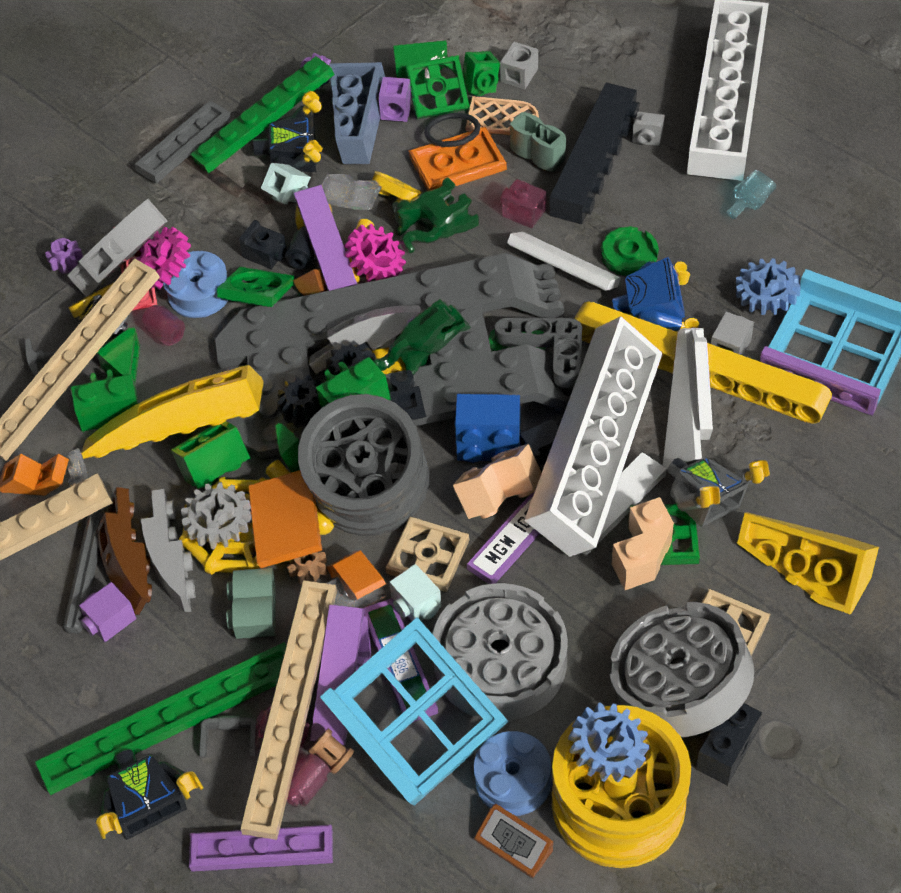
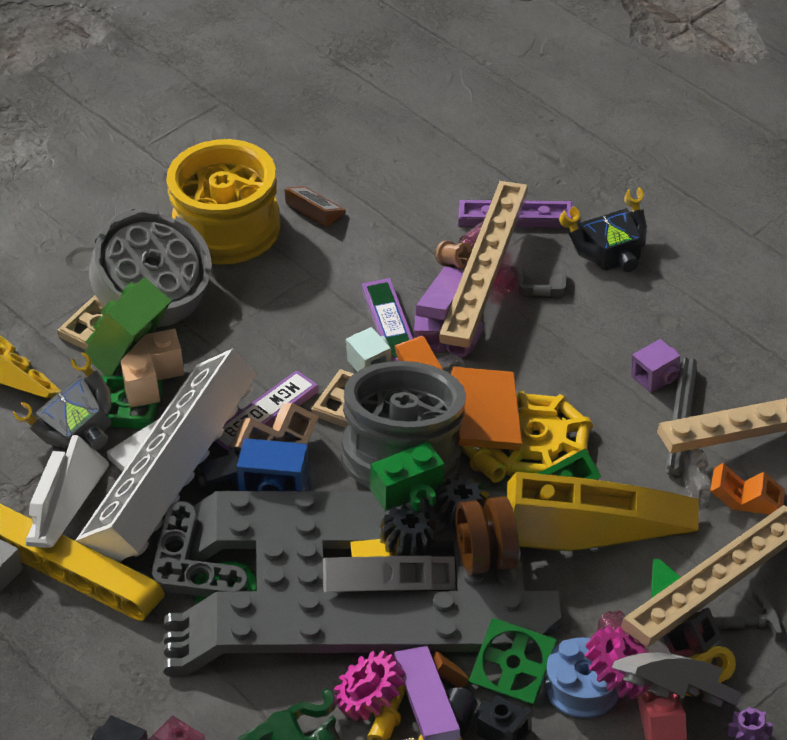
camera: 175 degrees left, 10 degrees down
green plate [35,642,287,795] -> none
green brick [71,369,139,432] -> none
reddish brown slope [97,487,152,615] -> none
light grey slope [141,489,196,612] -> none
light grey gear [181,482,252,549] -> none
sand green brick [226,568,276,639] -> none
green slope [275,423,300,473] -> none
medium azure window [320,617,509,805] -> none
dark green animal [373,299,471,375] -> none
black plate [389,370,426,420] -> none
light grey brick [433,583,568,721] -> none
medium blue wheel [474,731,552,816] -> none
white tile [507,232,621,291] -> none
medium blue gear [568,703,649,782] -> none
green tile [601,226,659,276] -> none
blue torso [612,257,699,332] -> none
none -> bright green brick [85,277,171,376]
none -> reddish brown wheel [456,496,519,576]

